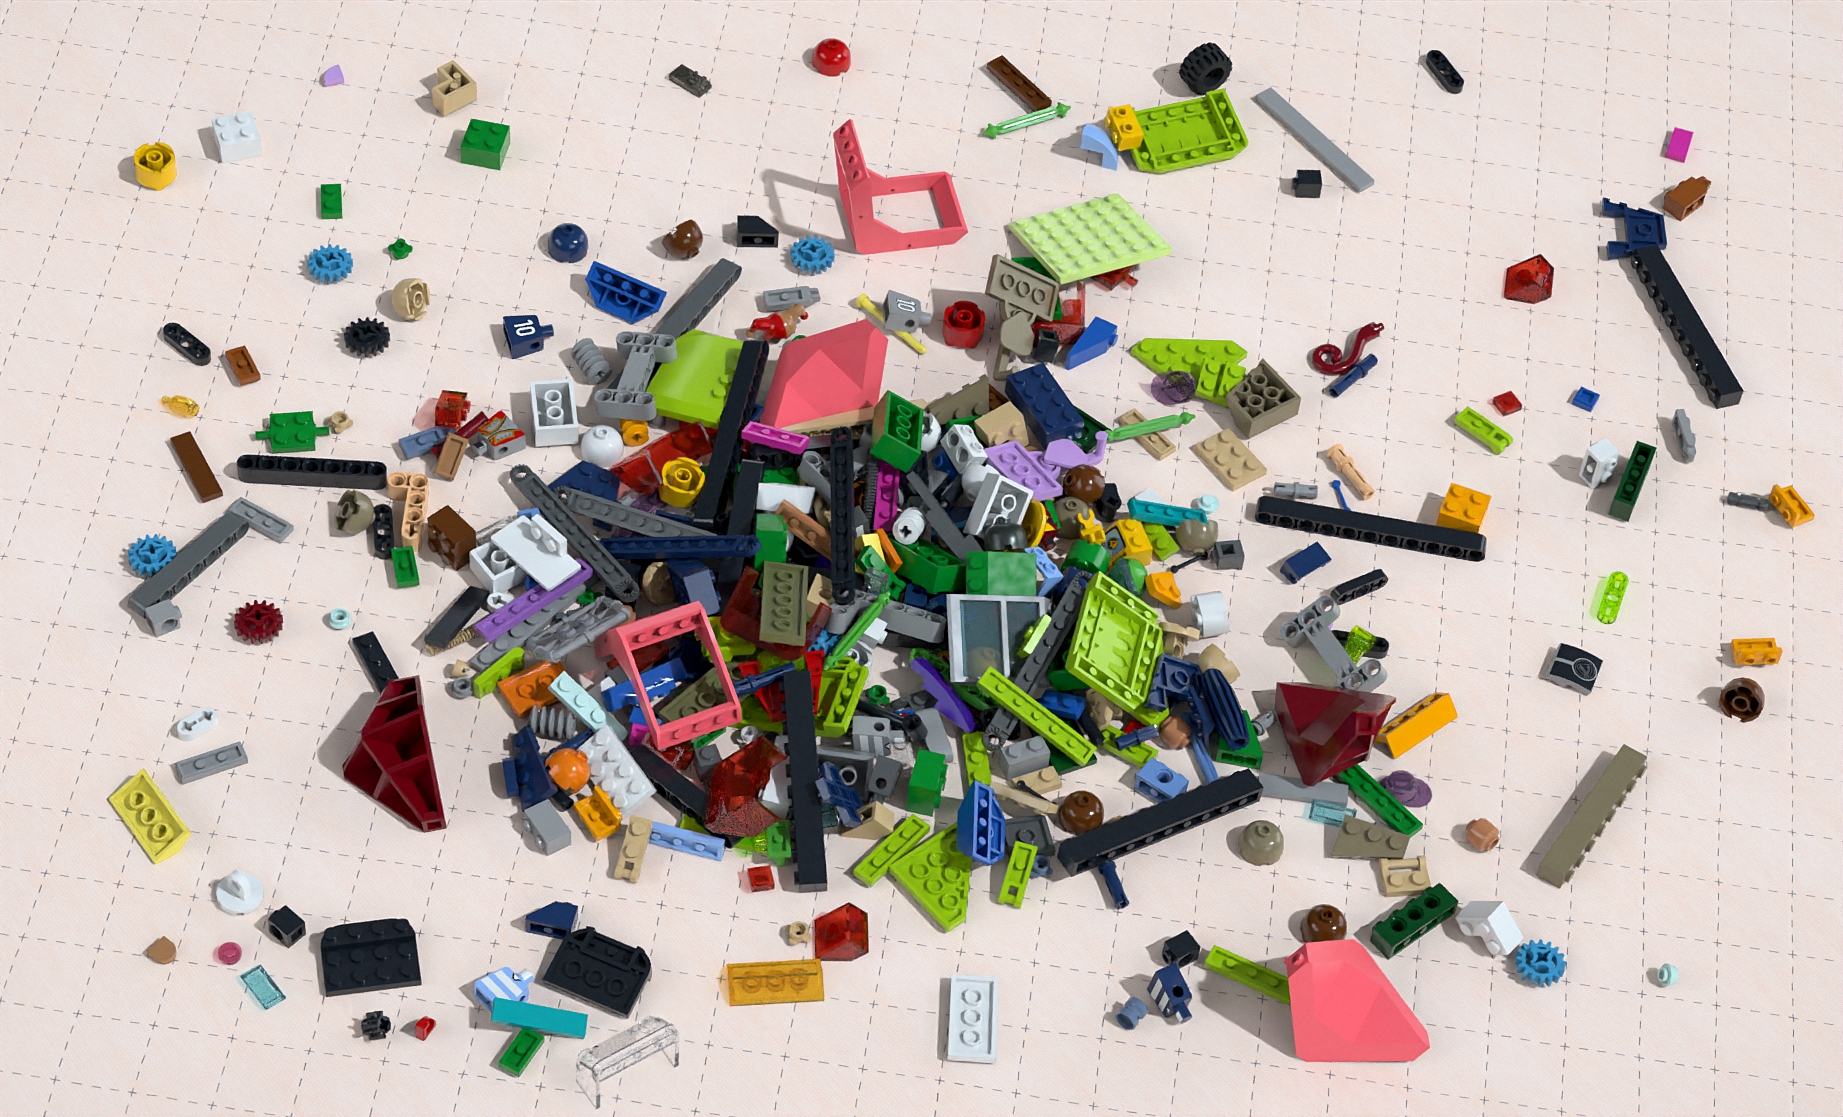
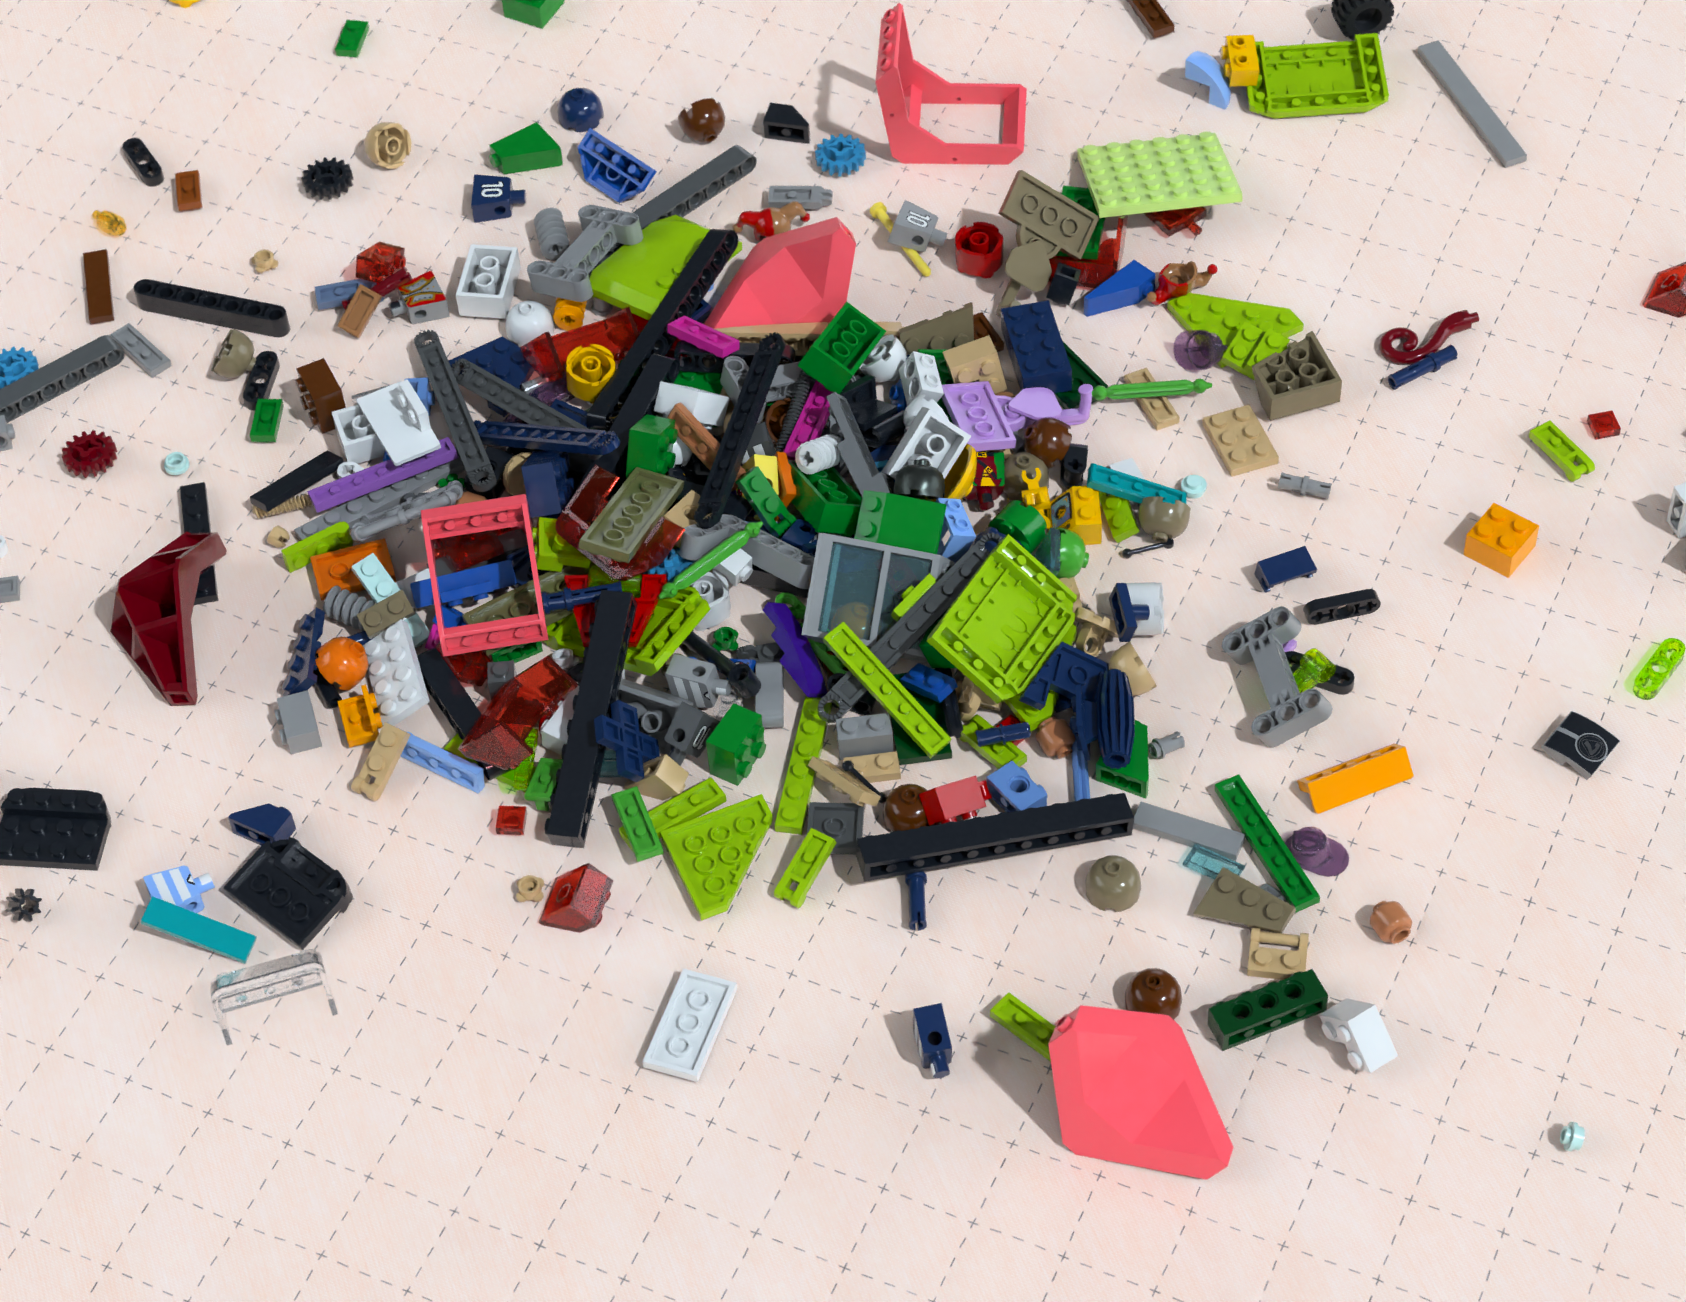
camera: 25 degrees right, 0 degrees up
green plate [255,411,330,454] -> none
dark azure gear [307,244,353,284] -> none
green plate [388,239,413,259] -> none
light nougat beam [388,472,429,553] -> none
red tile [415,1016,436,1041] -> none
light grey plate [451,677,474,698] -> none
green plate [498,1028,544,1077] -> none
dark blue beam [502,757,520,797] -> none
clear yellow slope [726,959,824,1007] -> none
clear plate [864,567,889,596] -> none
blue wedge [956,780,1005,866] -> none
bright green wheel [982,102,1071,139] -> none
sand blue plate [1031,855,1053,878] -> none
sand blue wheel [1115,997,1148,1030] -> none
light orange wing [1144,572,1183,609] -> none
black brick [1162,930,1200,969] -> none
dark grey brick [1210,540,1245,570] -> none
black beam [1255,496,1487,562] -> none
dark red panel [1274,682,1396,787] -> none
black brick [1291,170,1322,198] -> none
light nougat pin [1326,444,1375,500] -> none
blue hinge [1332,480,1351,511] -> none
black beam [1426,50,1464,94] -> none
dark azure gear [1514,939,1566,987] -> none
dark tan brick [1536,744,1647,889] -> none
none -> dark tan plate [357,590,416,639]
none -> green slope [489,122,563,175]
none -> bright green tile [611,786,664,862]
none -> brick [919,775,992,825]
none -> dark blue tile [1109,583,1150,642]
none -> piece [1146,261,1218,306]

